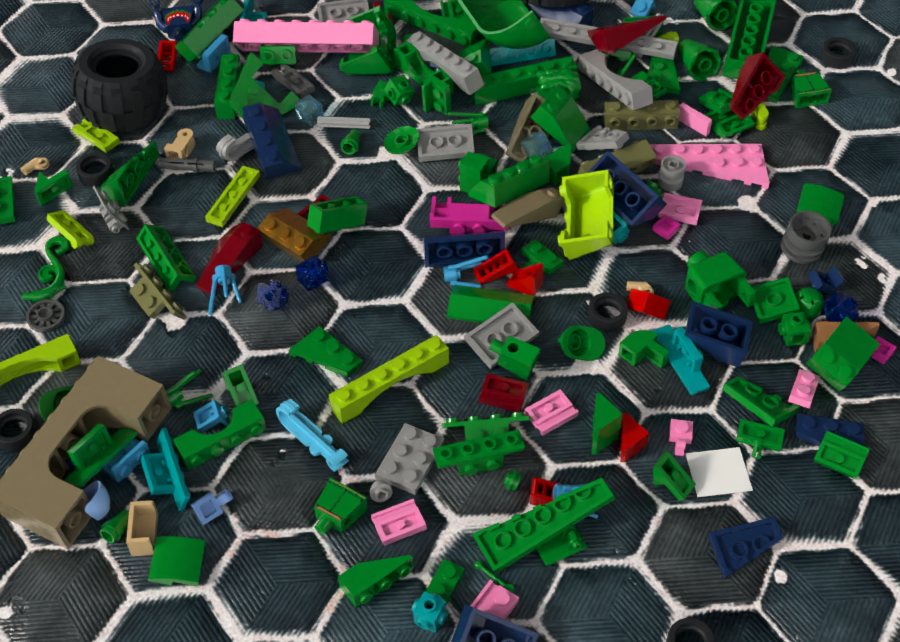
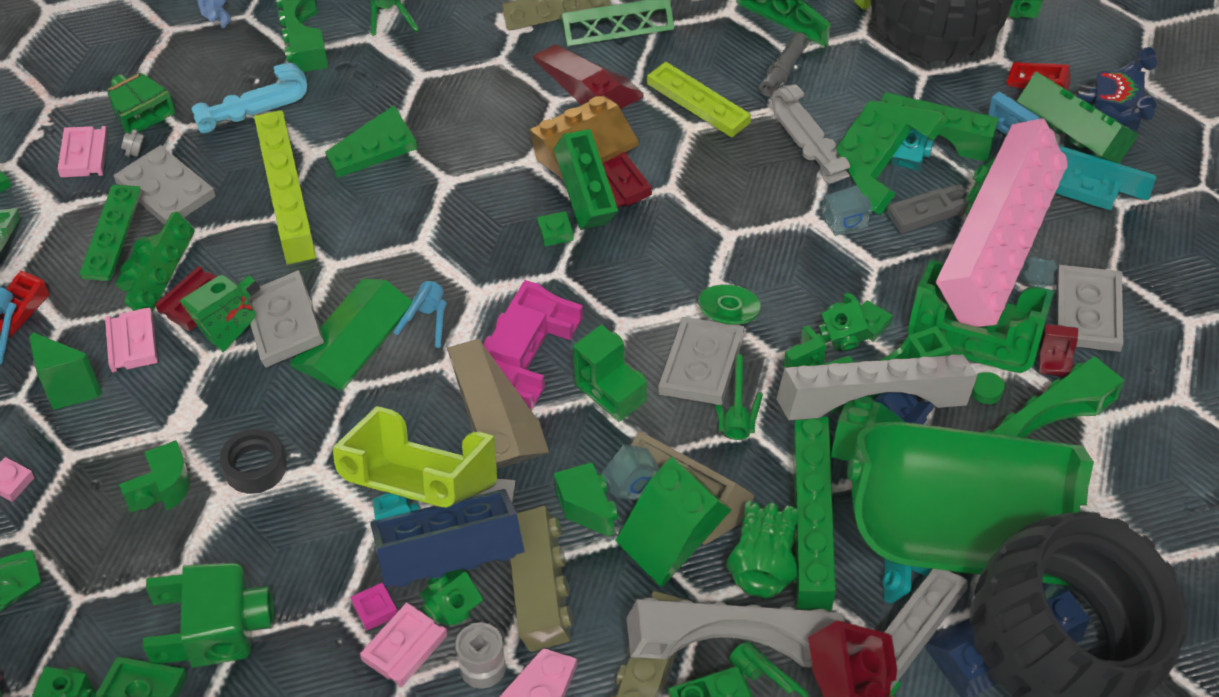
camera: 110 degrees right, 0 degrees up
tan leg [164,128,195,159] -> none
dark azure bracket [193,400,230,433] -> none
dark azure plant [208,265,242,315] -> none
green slope [222,364,259,407] -> none
dark blue slope [242,103,302,180] -> none
clear blue brick [255,280,289,310] -> none
clear blue brick [295,255,329,291] -> none
light grey axle [317,116,371,129] -> none
green slope [338,555,413,608] -> none
green cone [341,129,361,155] -> none
dark blue slope [423,231,505,268] -> none
green slope [468,155,550,208] -> none
red slope [473,248,519,285] -> none
green plate [503,469,522,491] -> none
red slope [506,263,544,296] -> none
green plate [521,239,563,275] -> none
green piece [557,325,605,361] -> none
light grey wing [575,125,629,151] -> none
red slope [620,413,649,462] -> none
tan arm [626,281,654,294] -> none
red slope [627,289,671,321] -> none
teal bracket [652,325,710,395] -> none
dark blue slope [684,301,753,367] -> none
none -> green plate [537,211,574,247]

